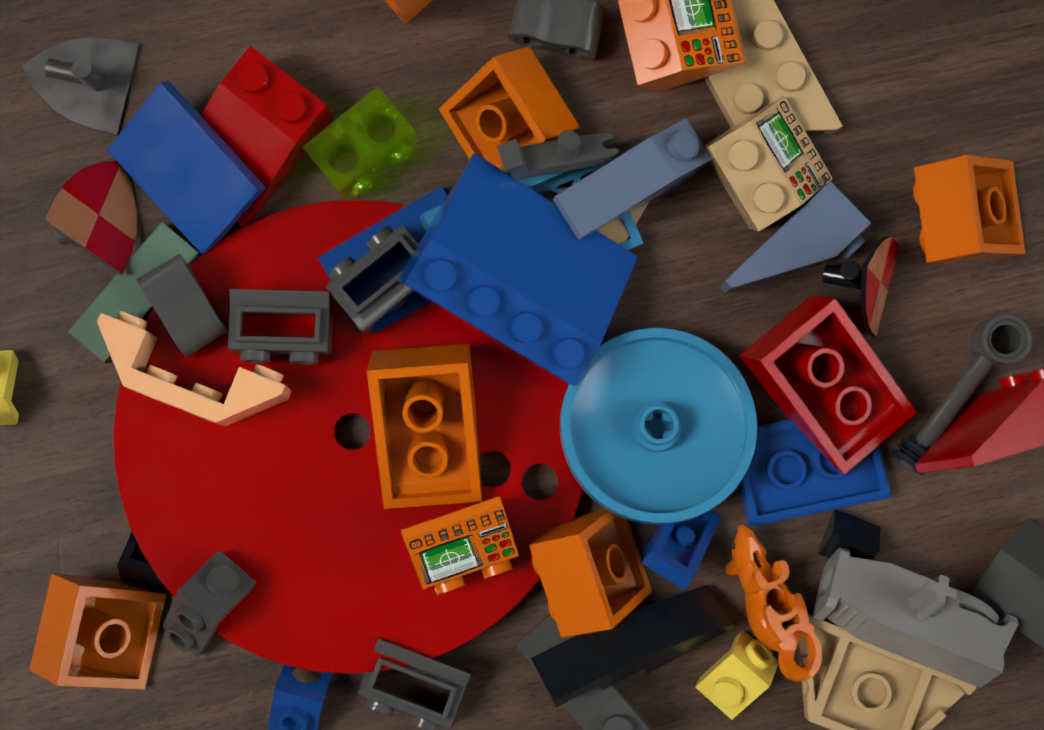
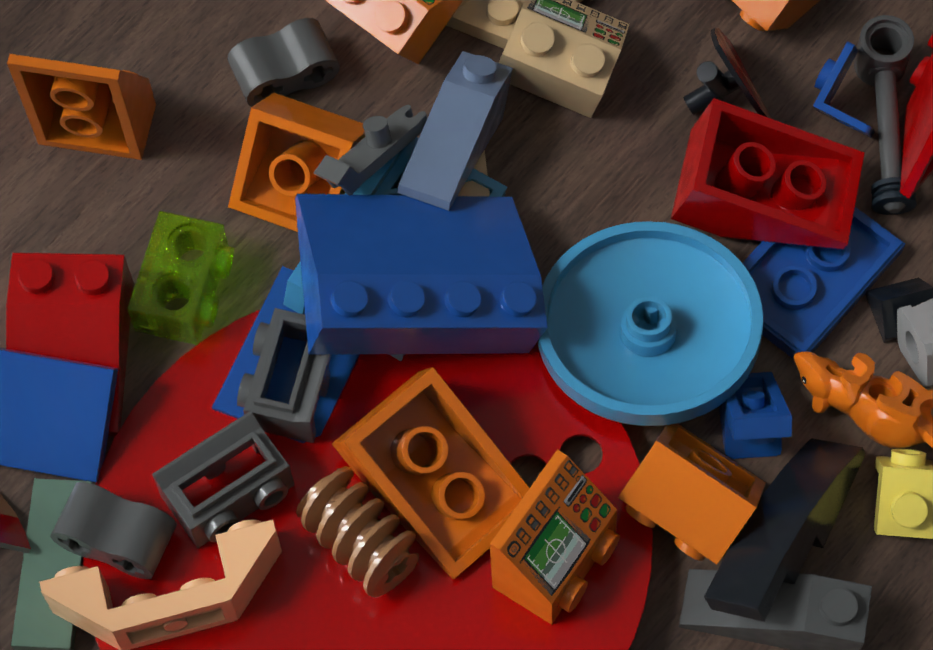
camera: 35 degrees left, 20 degrees down
sand blue slope [719,181,871,293] -> none
none -> medium nougat piece [296,466,419,598]
none -> blue bracket [813,42,875,138]

